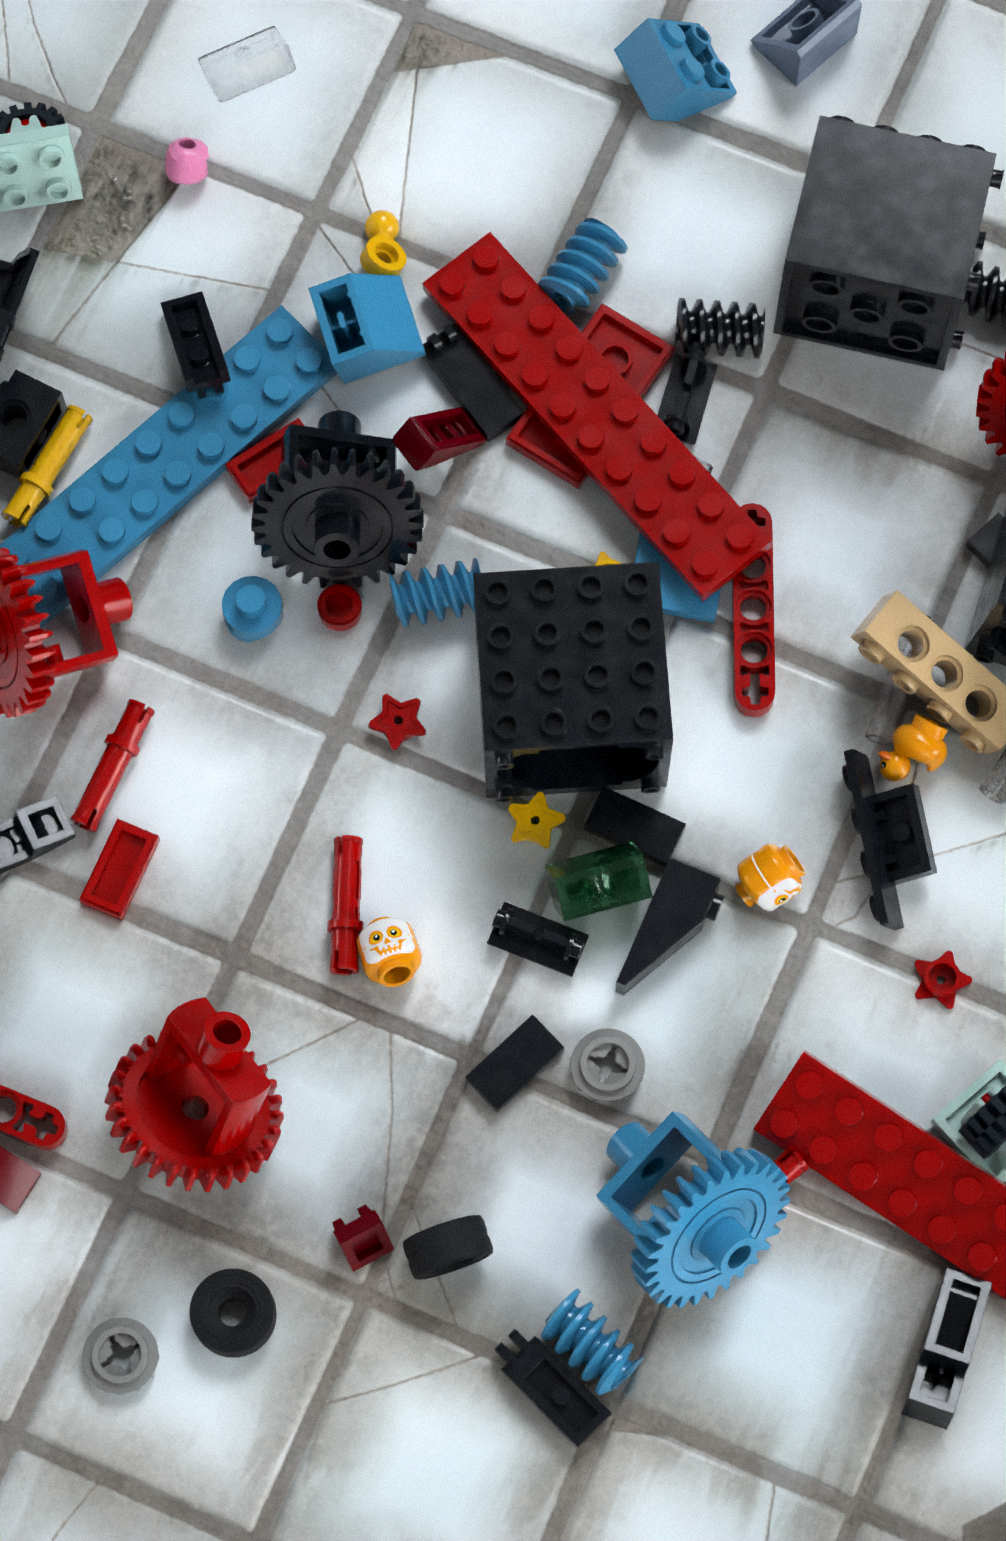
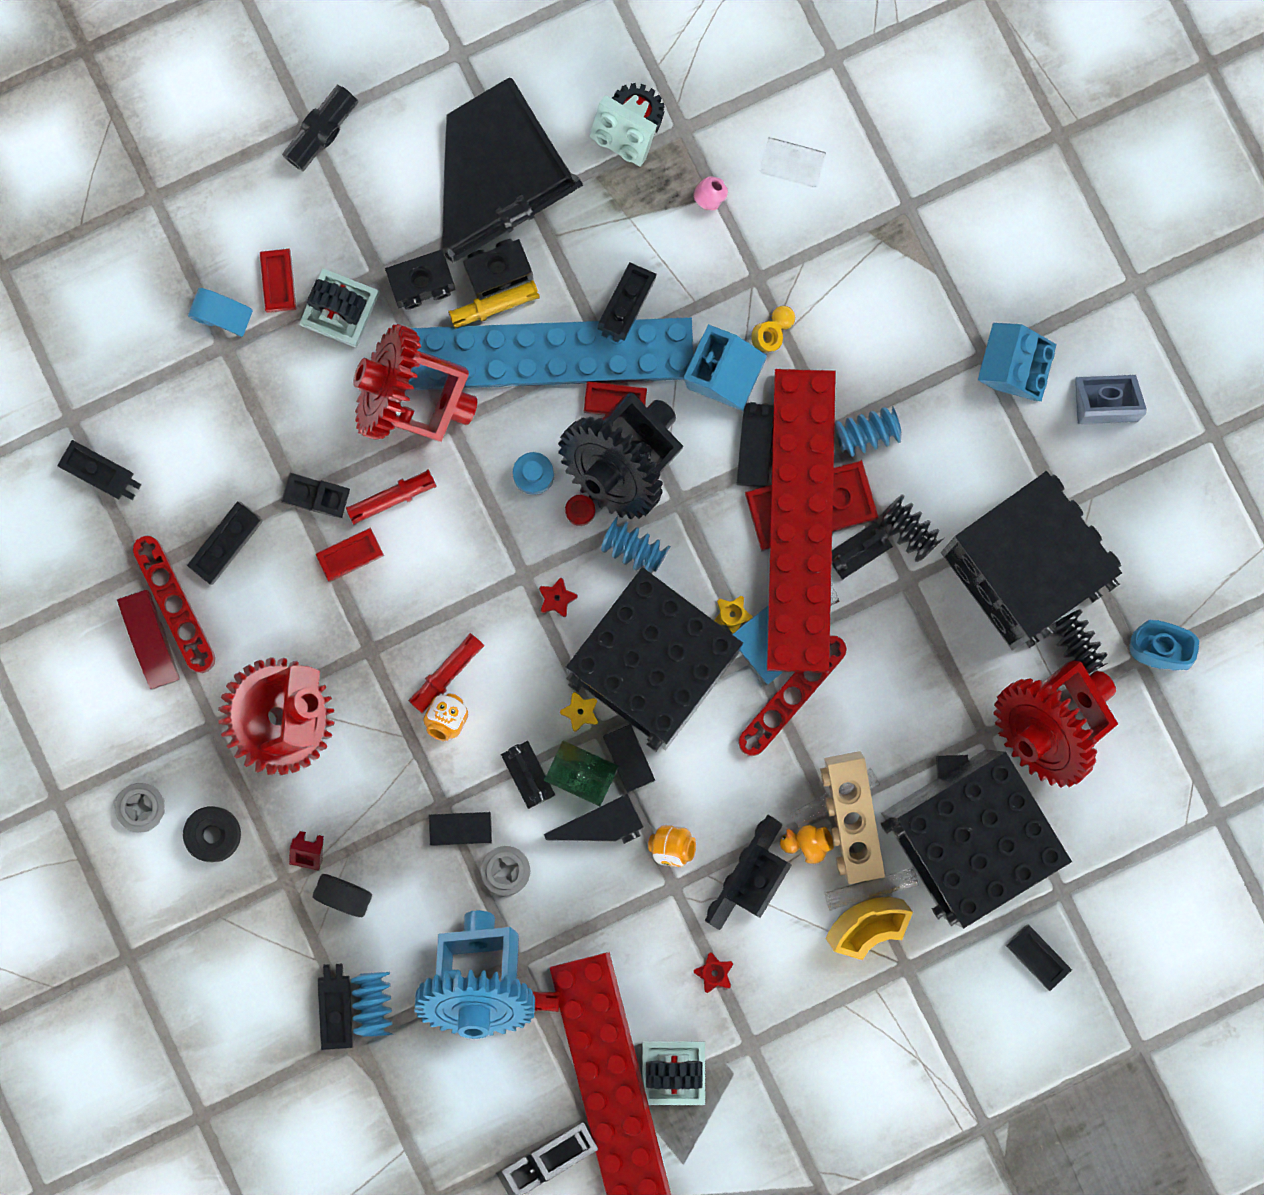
camera: 40 degrees right, 10 degrees up
dark red slope [393,407,487,471] -> none

